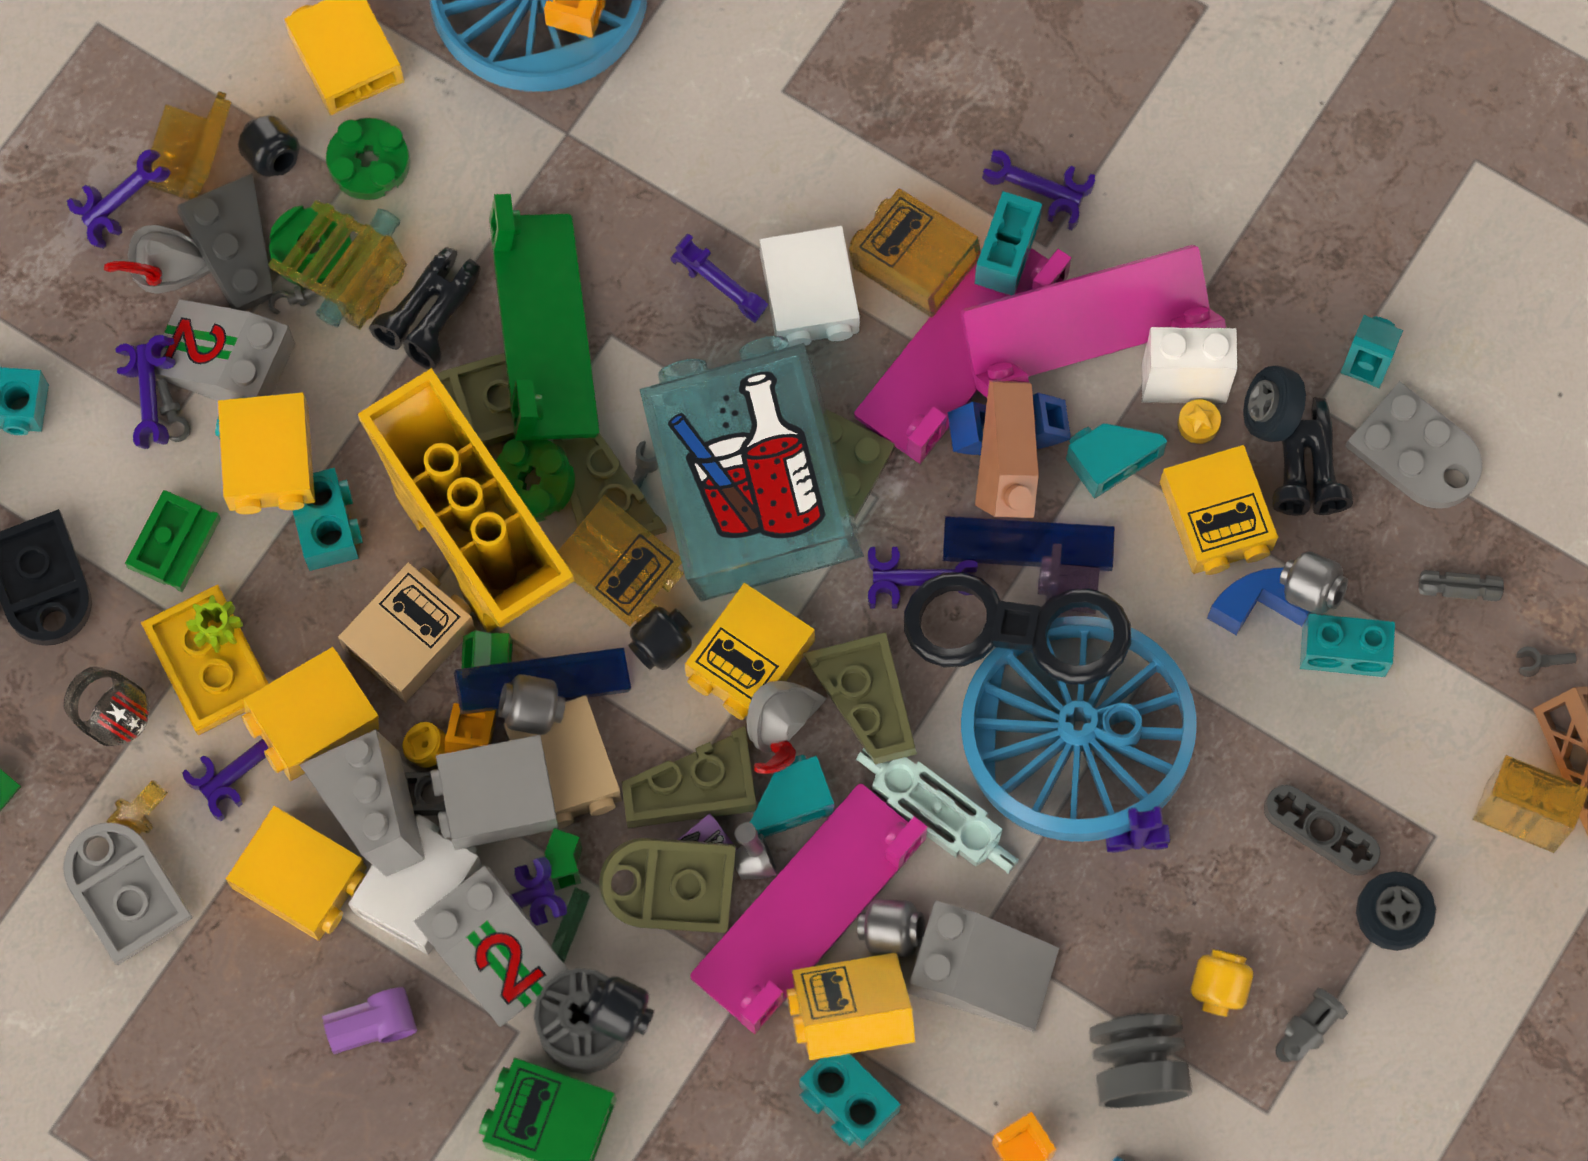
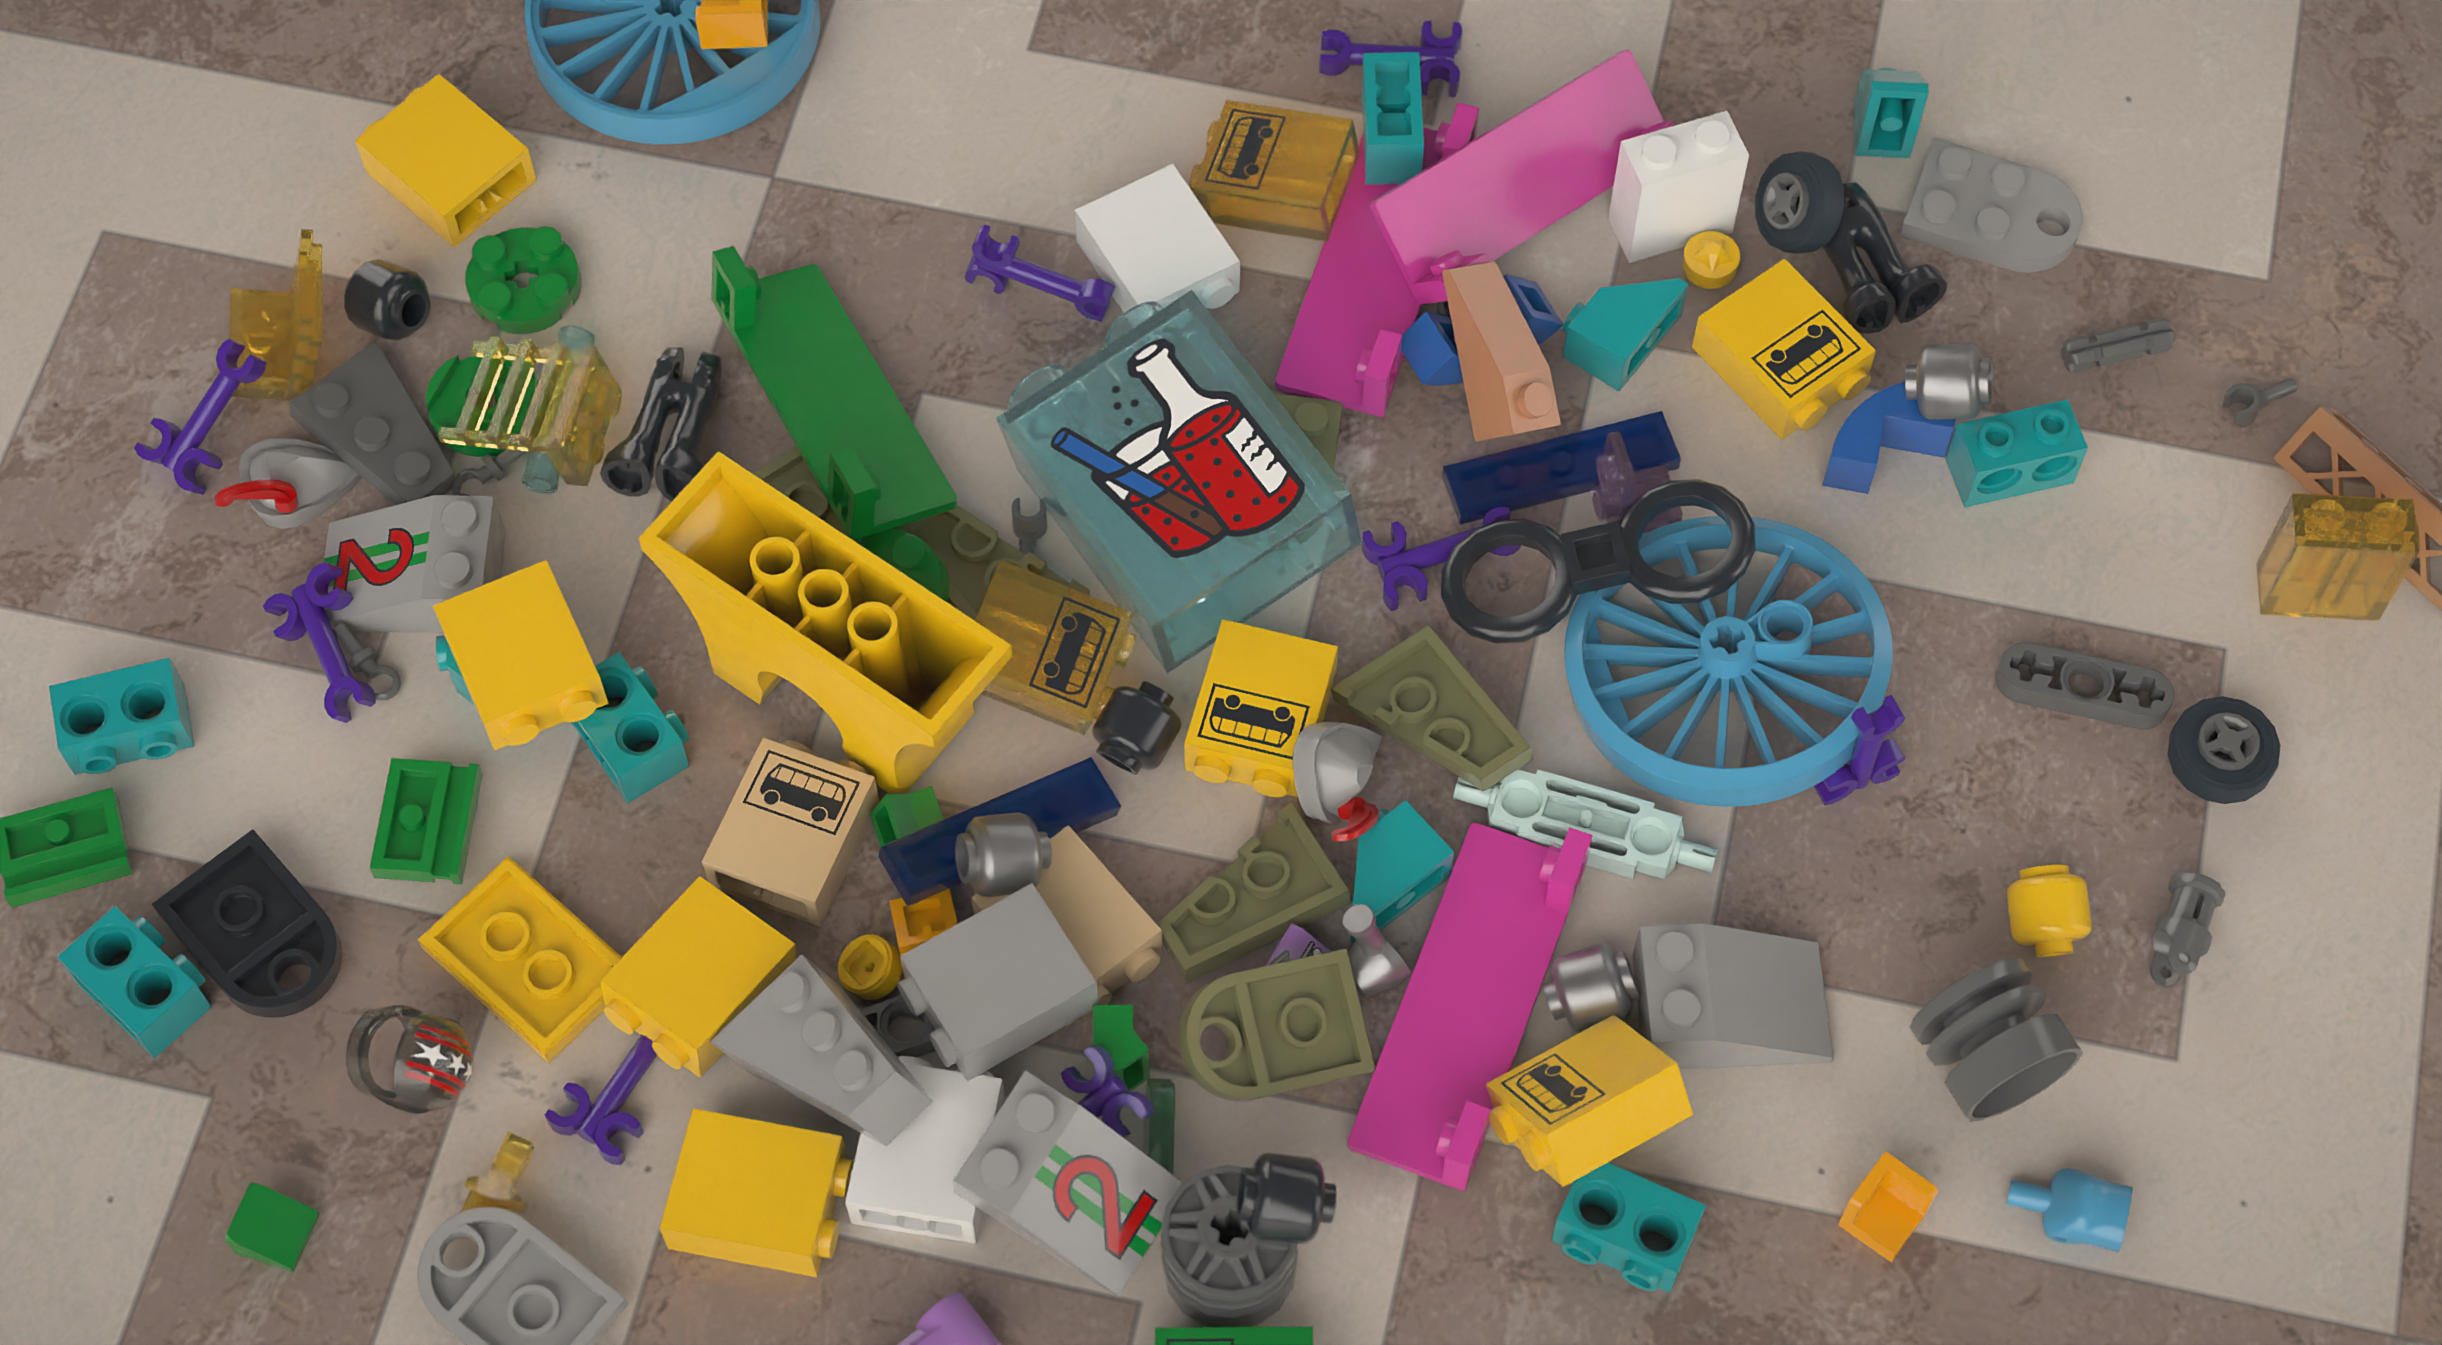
camera: 20 degrees left, 10 degrees down
lime gear [186,595,243,653] -> none

